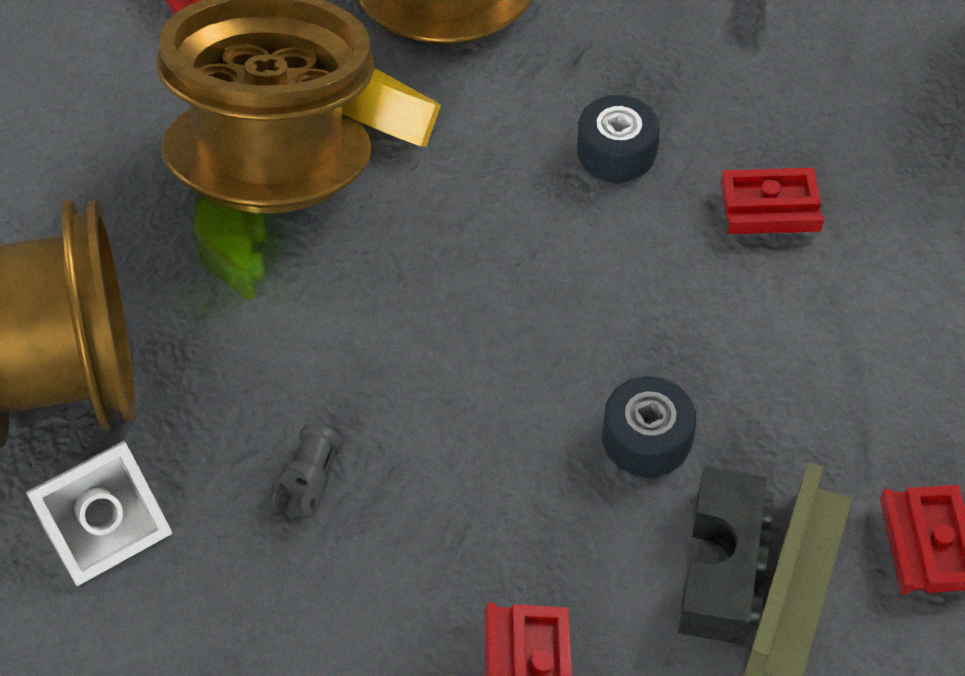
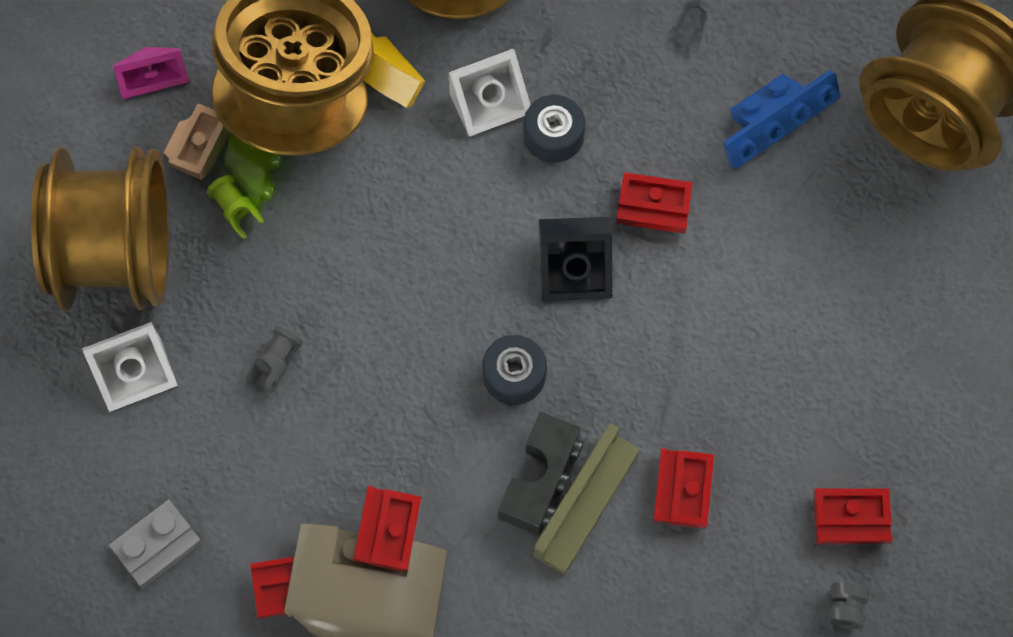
camera: 10 degrees right, 15 degrees up
none -> dark pink slope [113,47,189,99]
none -> light nougat slope [164,104,228,180]
none -> lime piece [206,174,264,239]
none -> white slope [449,49,530,136]
none -> black slope [539,217,612,301]
none -> blue bracket [723,70,841,169]

